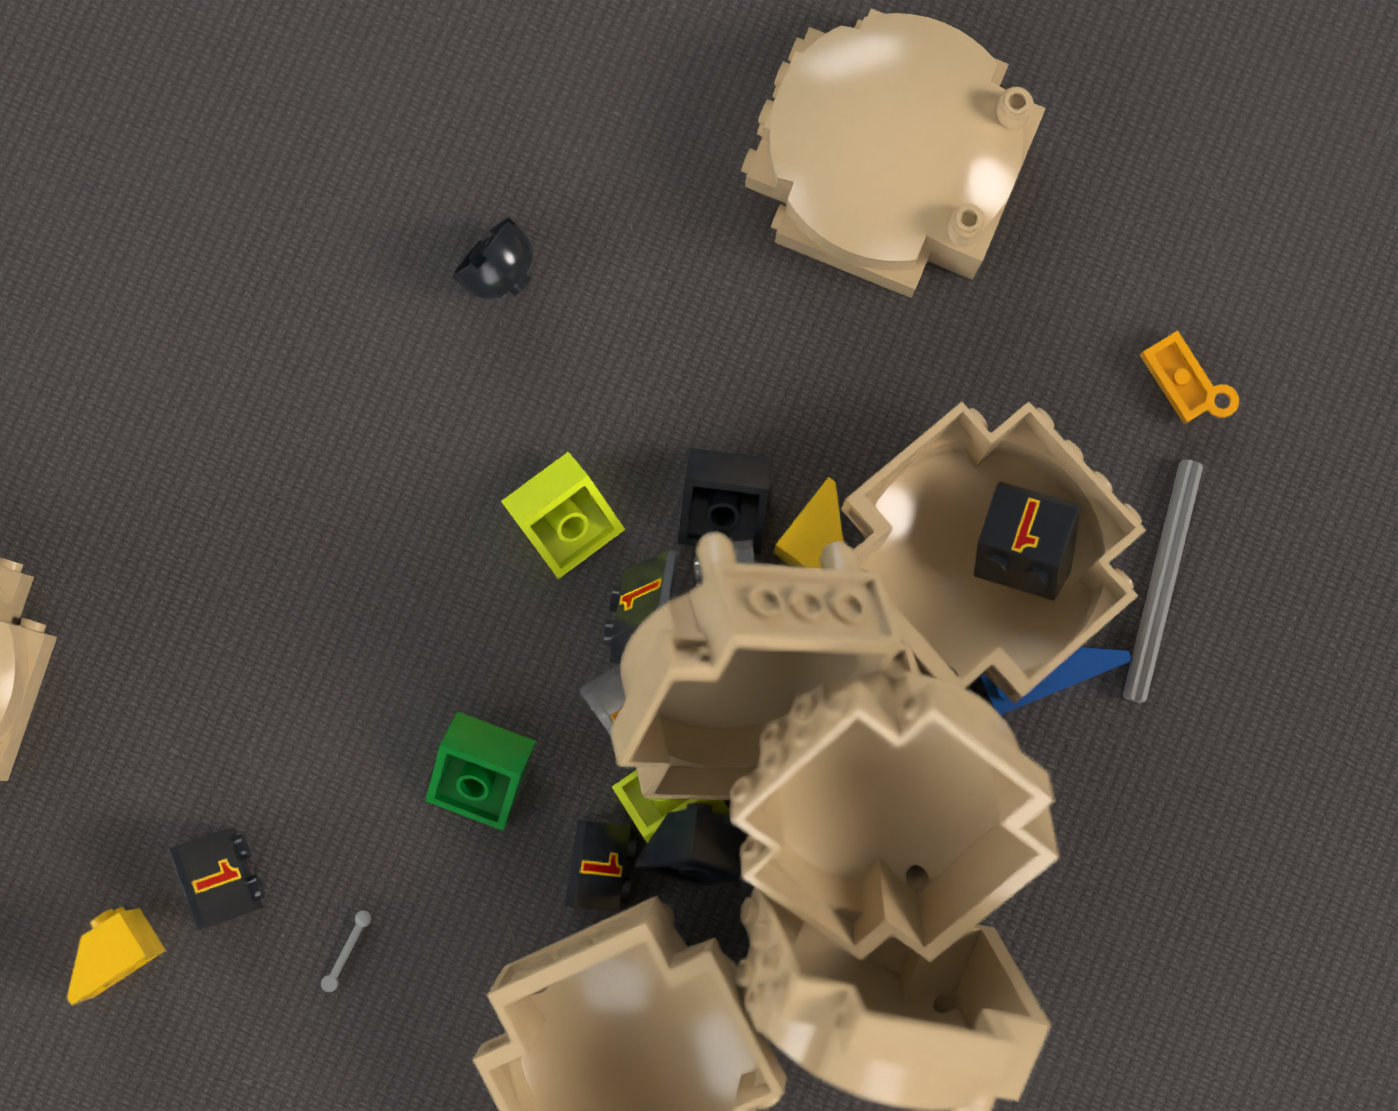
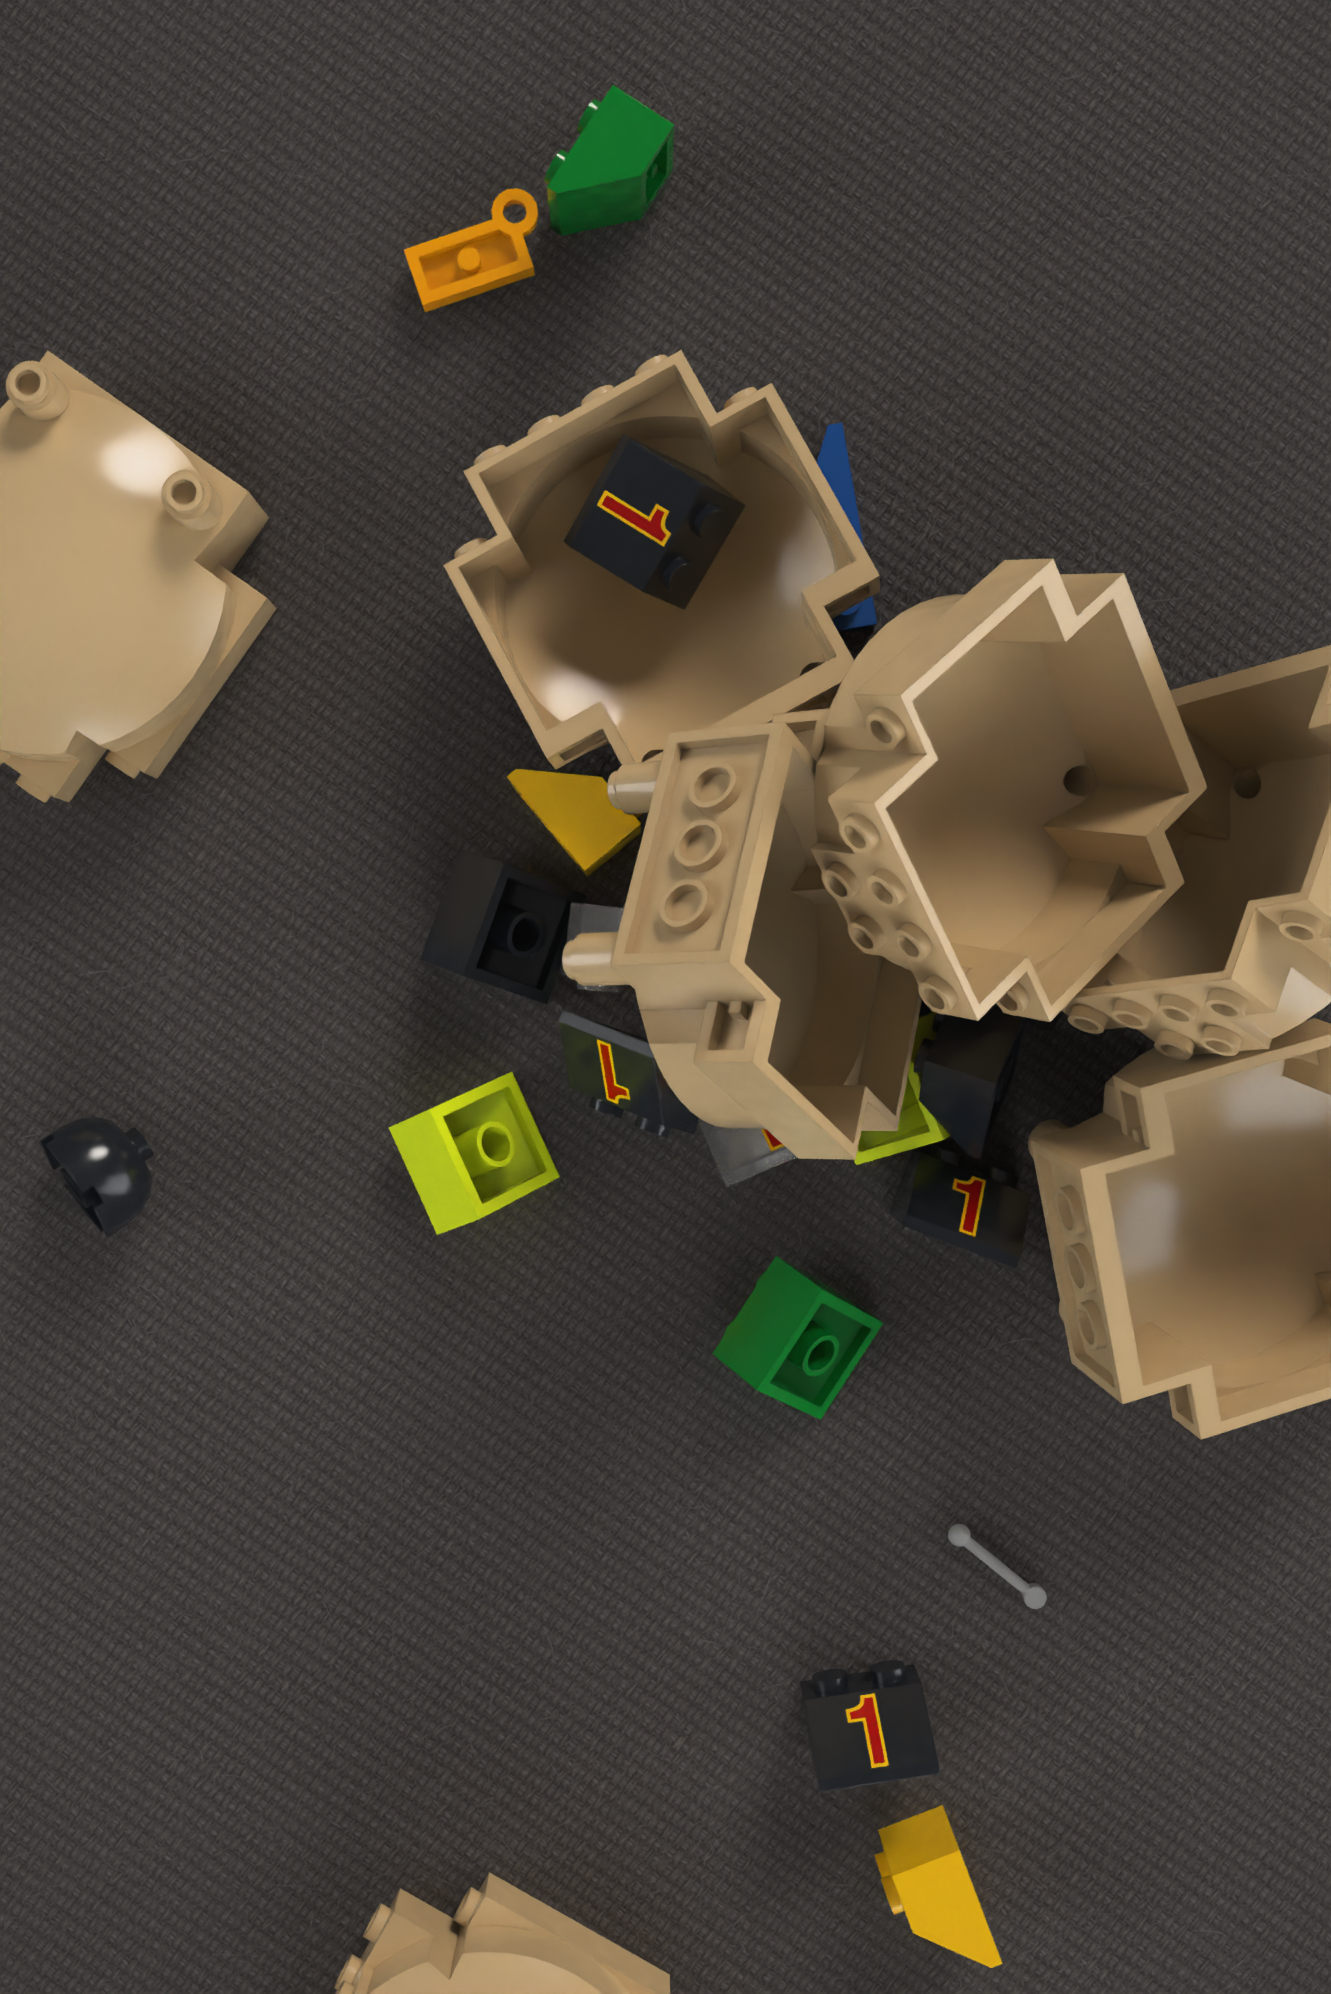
camera: 80 degrees left, 5 degrees up
light grey axle [1123,459,1203,703] -> none
none -> green slope [544,85,674,236]

